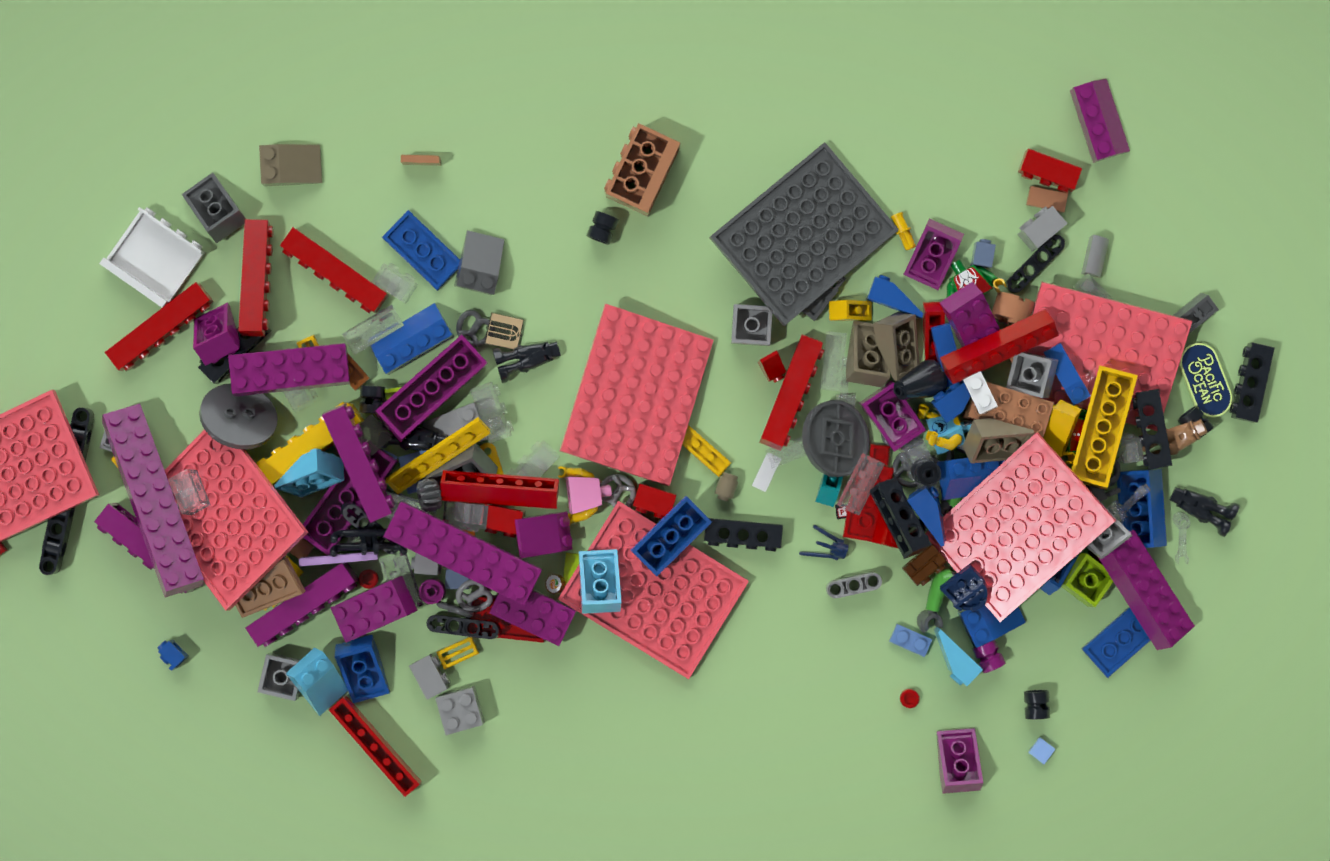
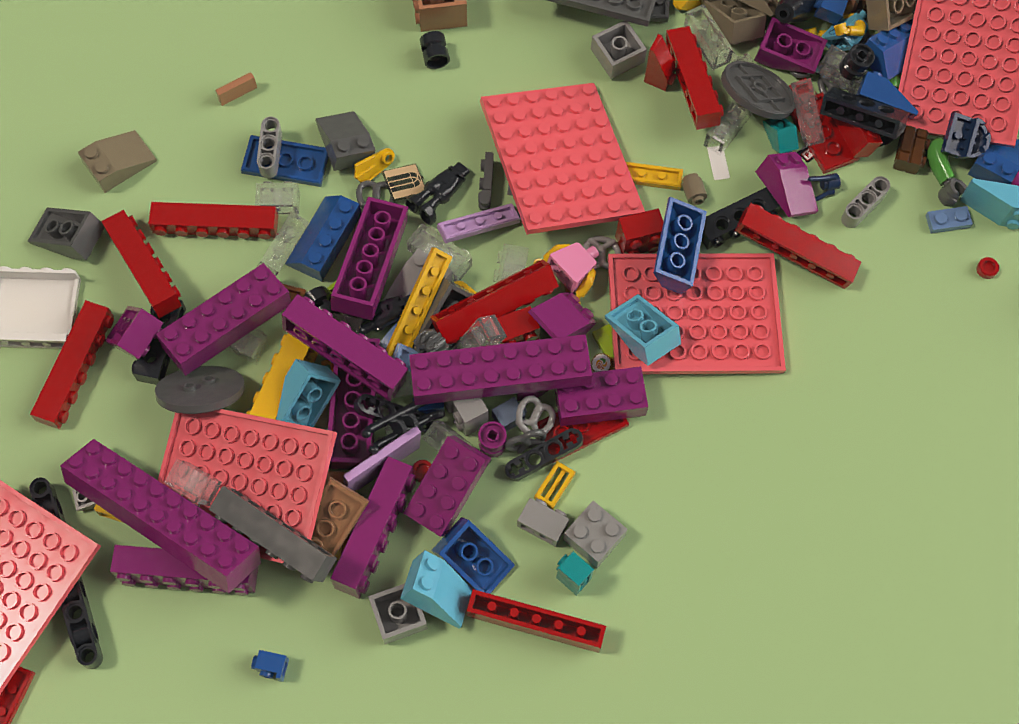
camera: 35 degrees left, 20 degrees down
none -> dark grey brick [209,486,337,583]
none -> light grey beam [257,116,282,179]
none -> yellow piece [354,148,395,183]
none -> light blue tile [392,343,418,372]
none -> lavender tile [437,203,521,243]
none -> dark grey hinge [478,152,494,211]
none -> teal brick [556,551,594,596]
none -> red brick [735,203,861,289]
none -> magenta slope [755,152,818,218]

